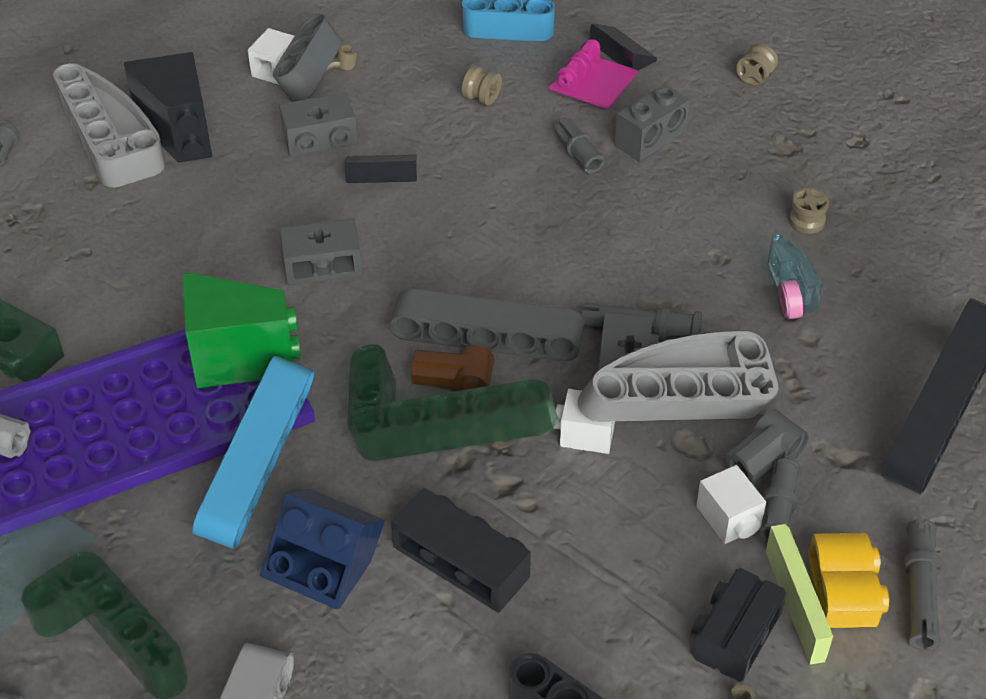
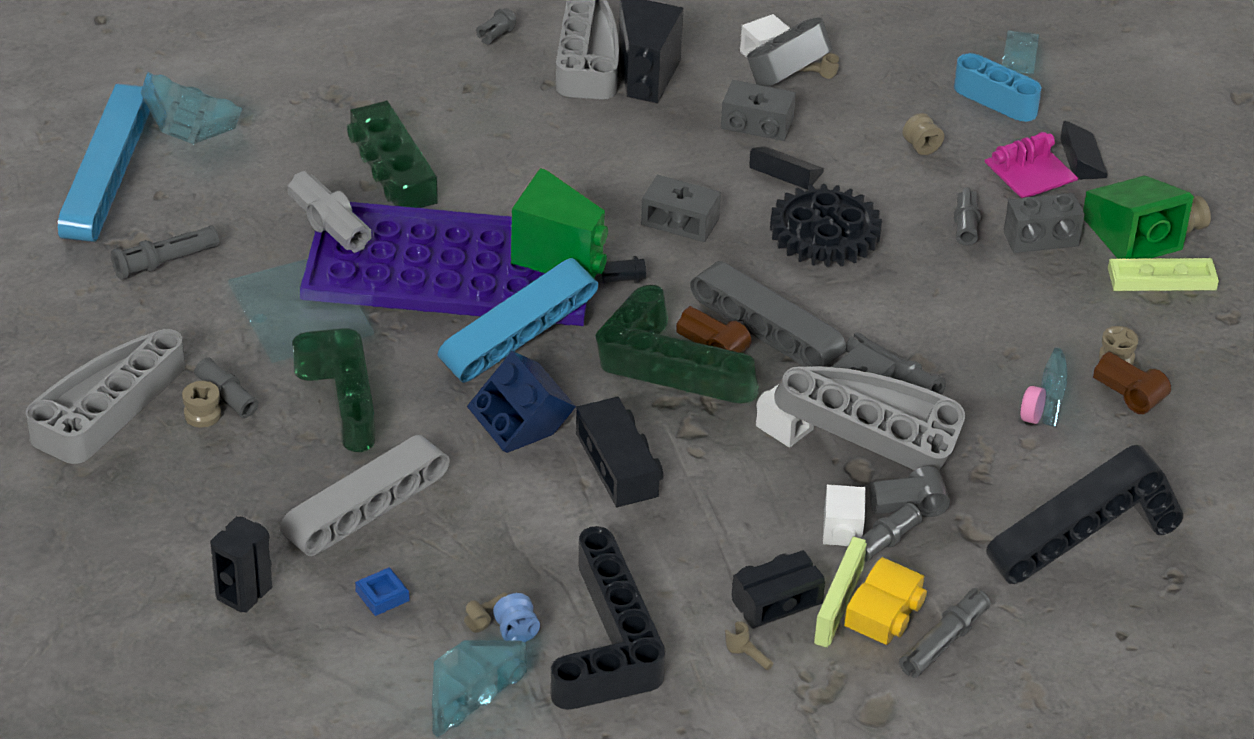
camera: 30 degrees right, 5 degrees down
none -> black pin [601,256,646,284]
none -> black gear [770,184,882,267]
none -> green slope [1083,175,1194,259]
none -> reddish brown piece [1093,351,1171,414]
none -> yellowish green tile [1108,258,1219,291]

